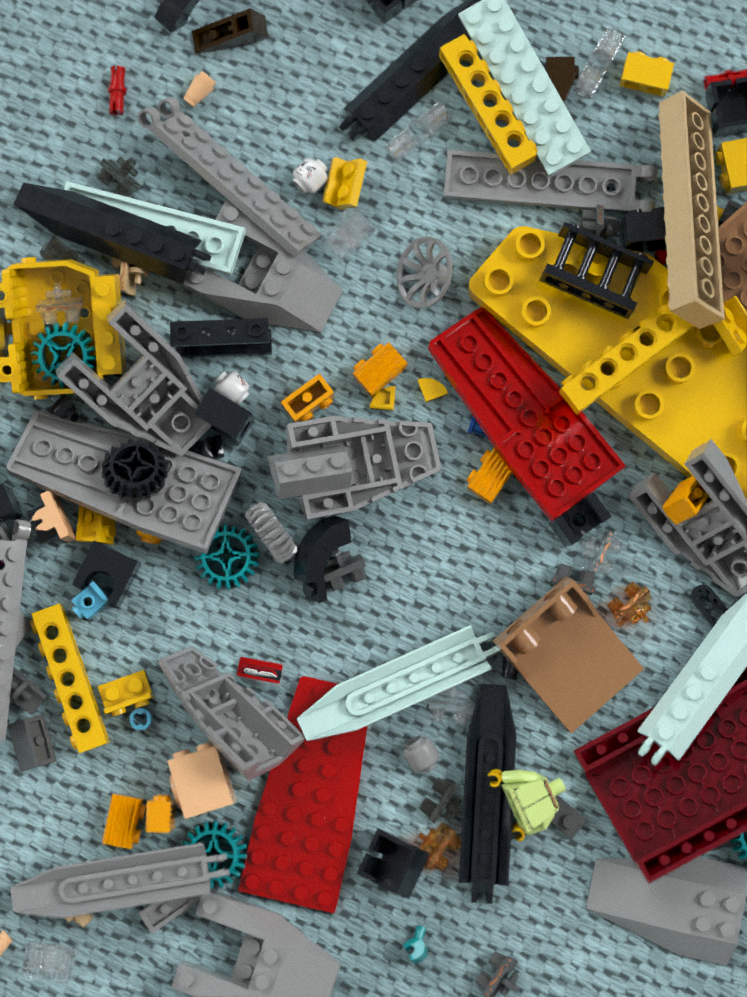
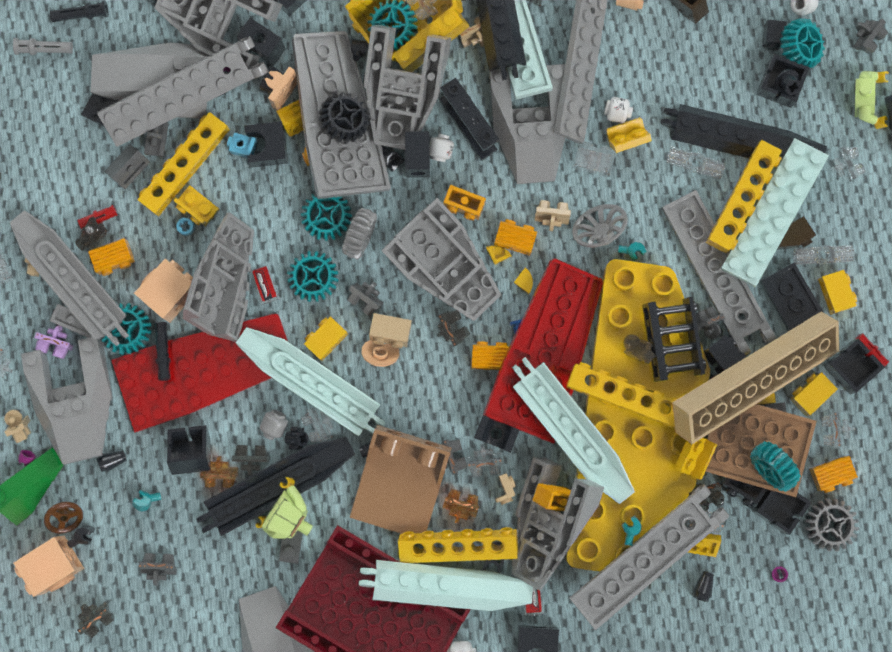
camera: 60 degrees right, 0 degrees up
light orange brick [146,794,177,833] -> none
light grey slope [267,445,353,499] -> none
black arch [294,515,352,603] -> none
none -> lavender hips [34,325,73,359]
none -> clear smoke hips [75,216,107,251]
none -> red pin [77,205,118,231]
none -> black cone [97,450,127,472]
none -> black pin [155,322,171,381]
none -> black gear [285,427,309,450]
none -> teal gear [287,251,339,302]
none -> yellow brick [304,316,348,361]
none -> light nougat dish [361,340,399,367]
none -> tan brick [369,313,412,348]
none -> yellow brick [398,527,518,563]
none -> clear smoke hips [436,310,470,346]
none -> tan bracket [495,473,516,505]
none -> light aqua hinge [512,357,635,504]
none -> tan hips [535,200,571,231]
none -> teal piece [618,242,647,261]
none -> clear smoke hips [623,334,656,364]
none -> black plate [760,262,823,331]

